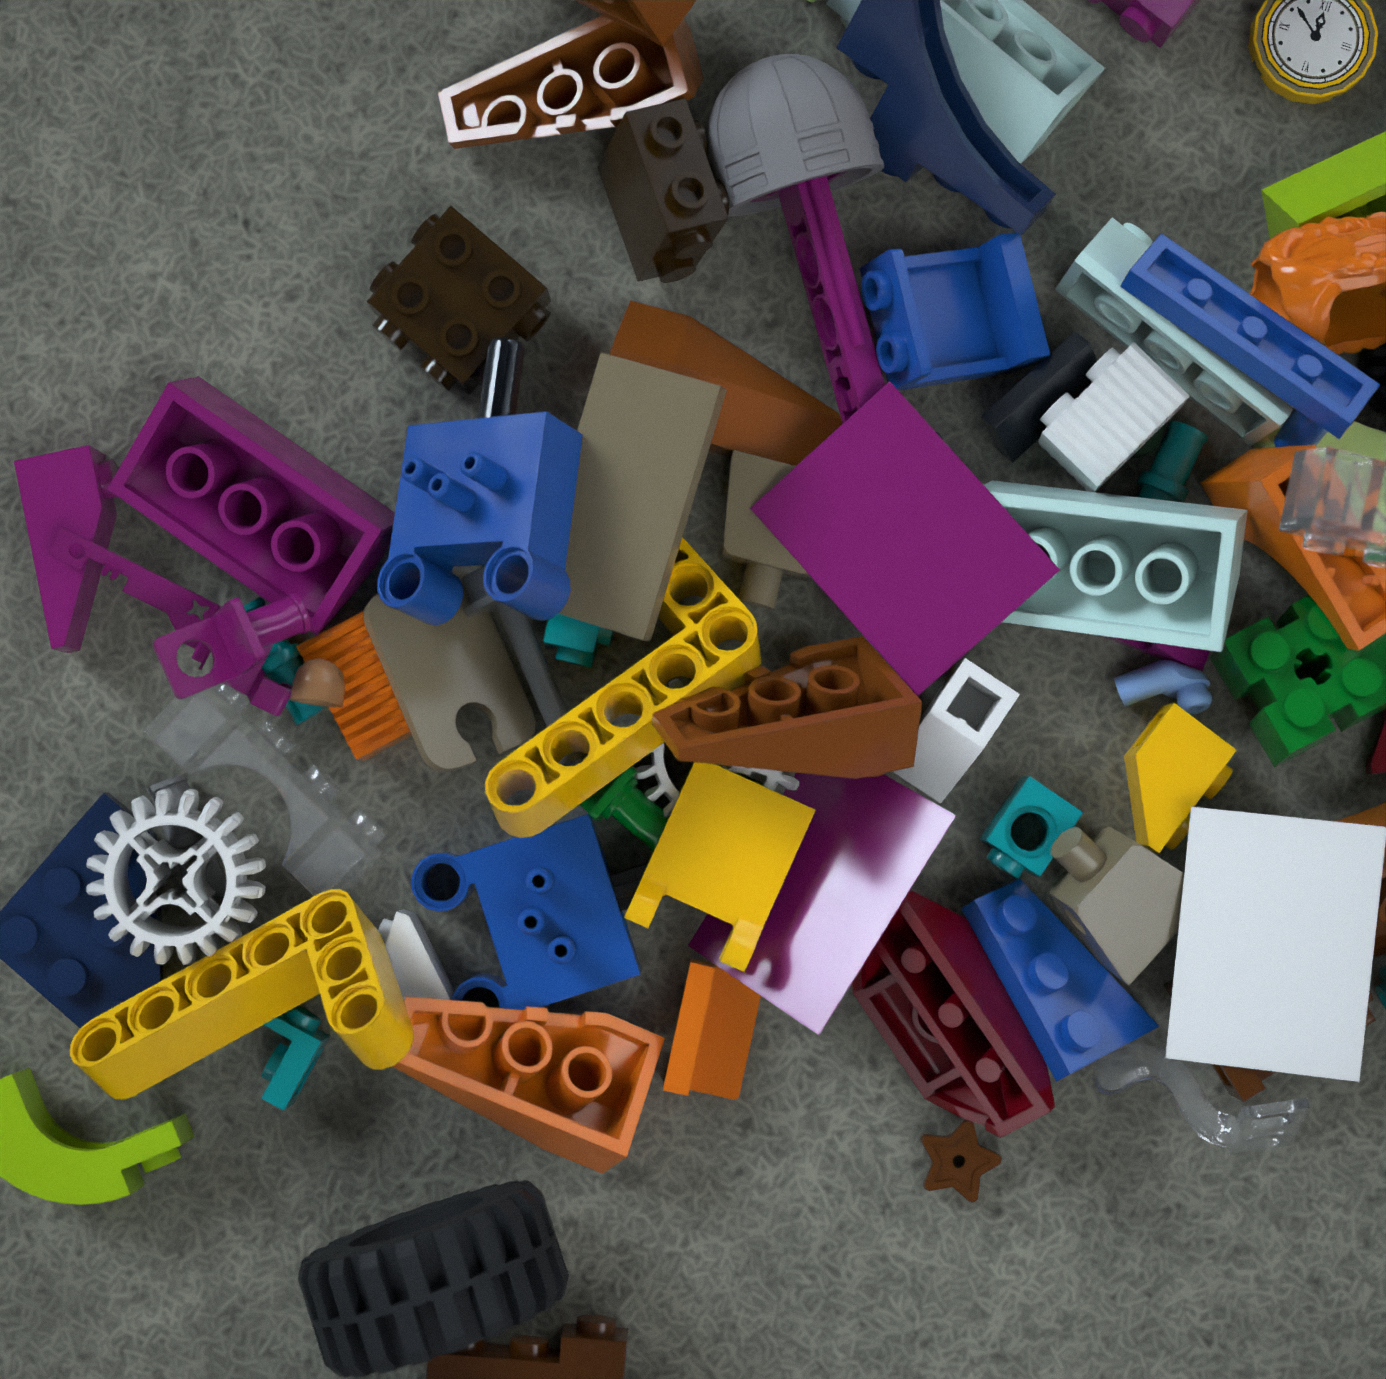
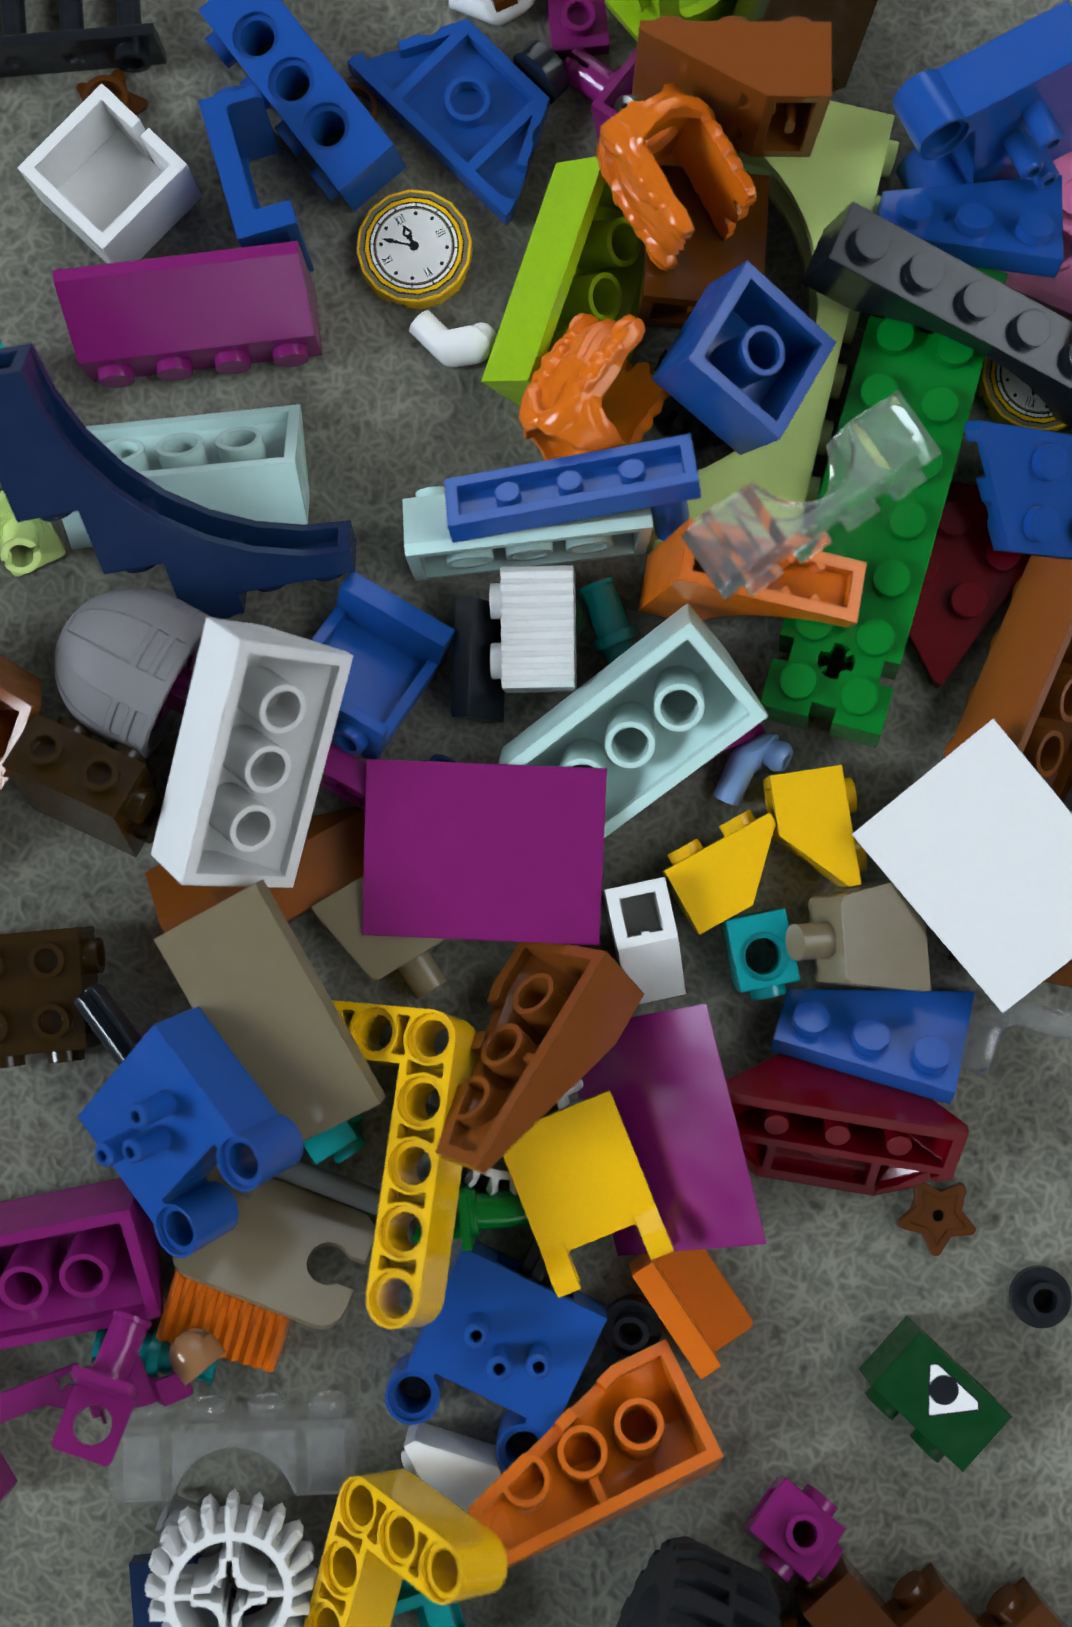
camera: 45 degrees left, 0 degrees up
none -> white slope [151,617,354,888]
none -> white arm [409,310,497,368]
none -> black plate [602,1294,663,1356]
none -> yellow slope [660,809,776,935]
none -> magenta brick [741,1477,846,1583]
none -> dark green brick [859,1315,1012,1472]
none -> black plate [1009,1265,1072,1328]

